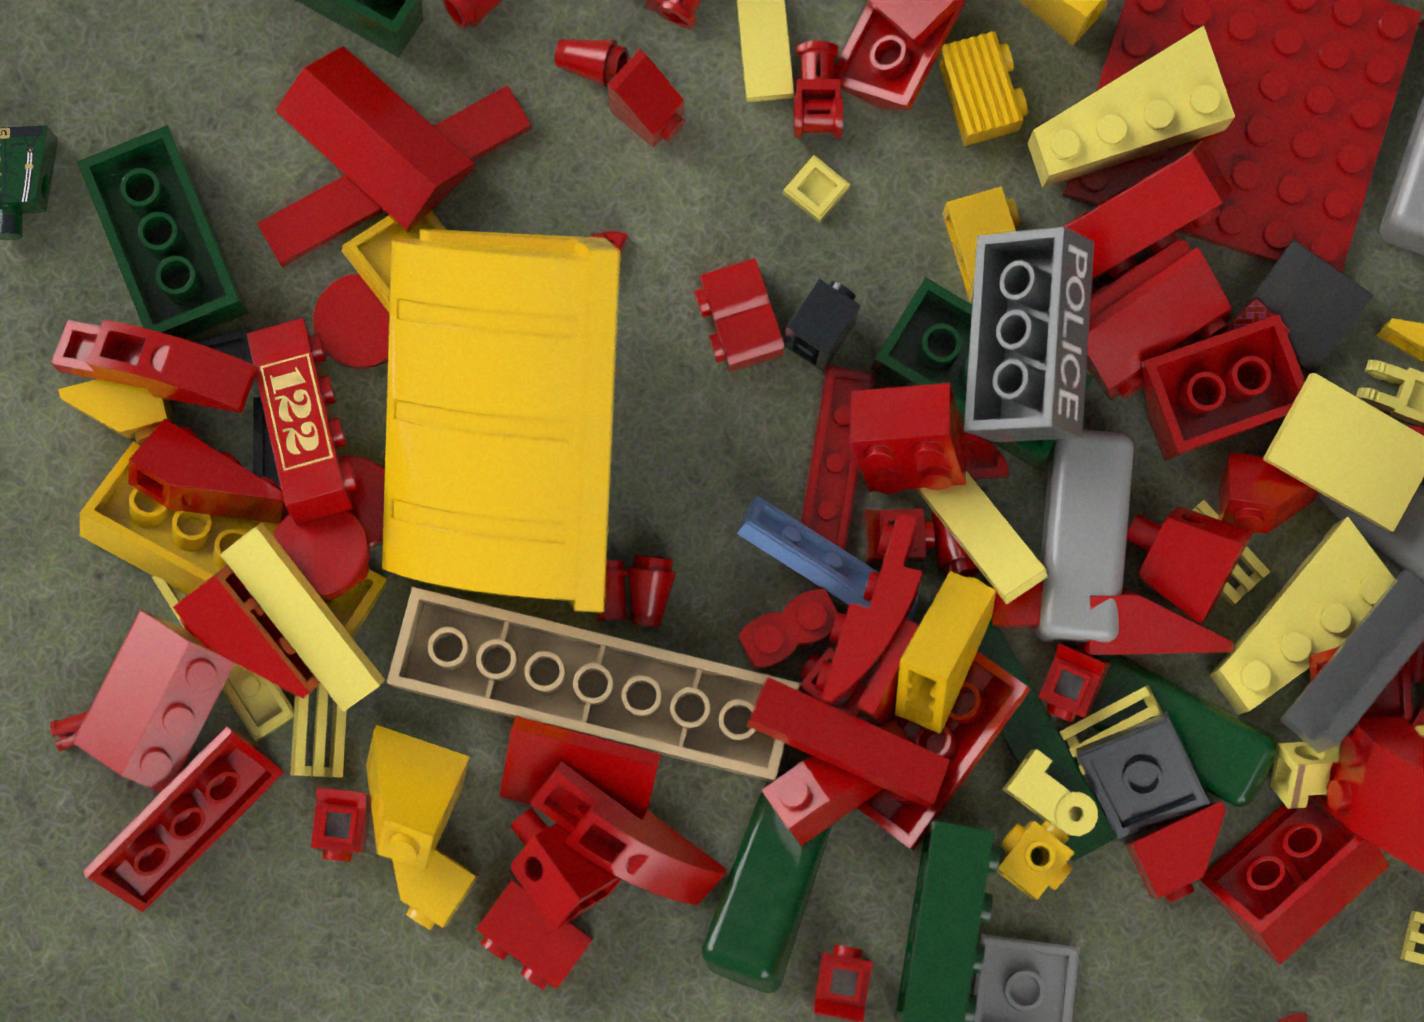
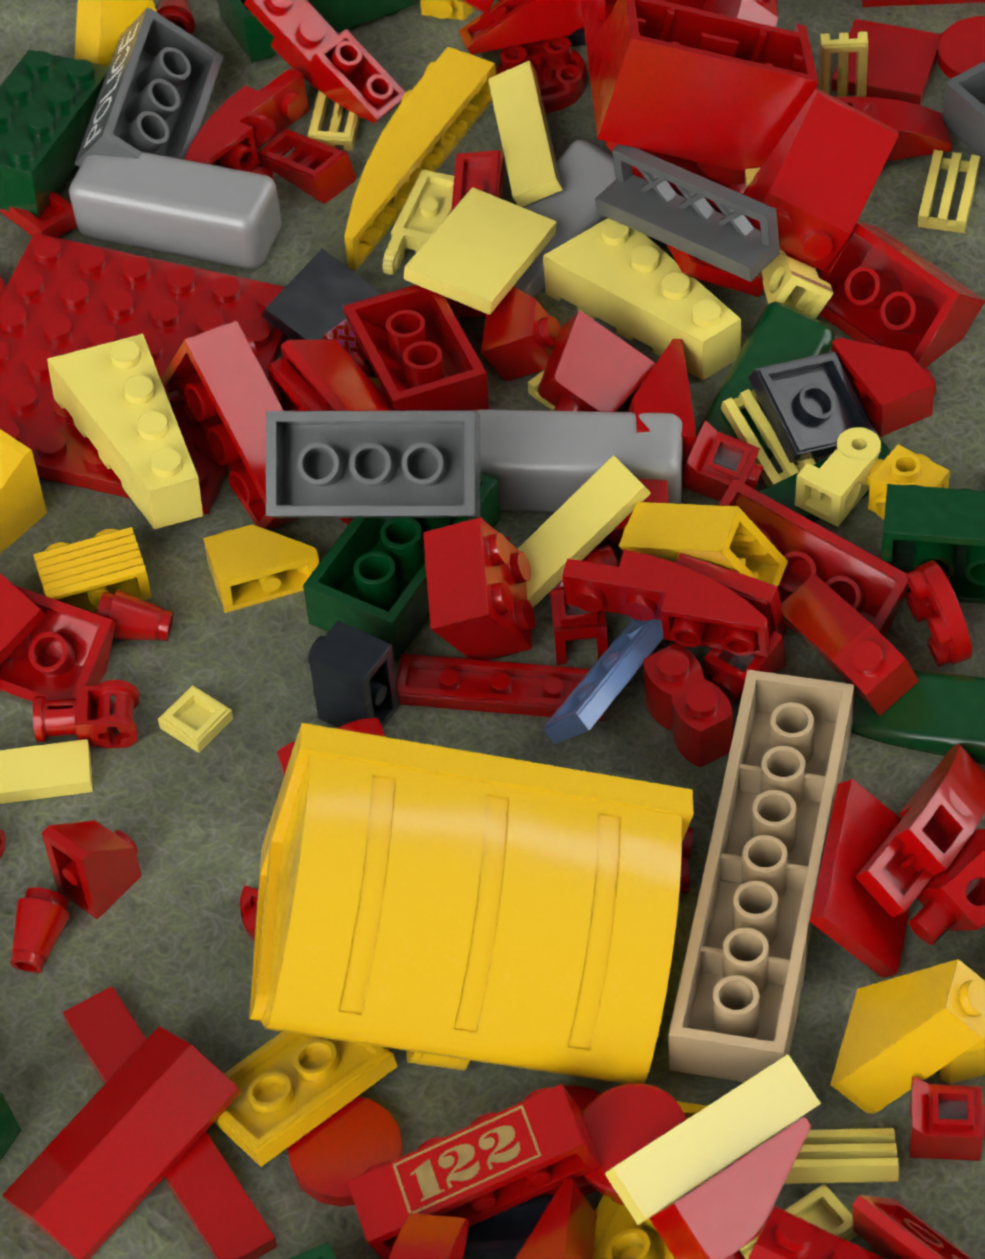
camera: 85 degrees left, 30 degrees down
red tile [746,677,950,809] -> none
none -> red cone [97,589,174,641]
none -> red tile [906,560,972,668]

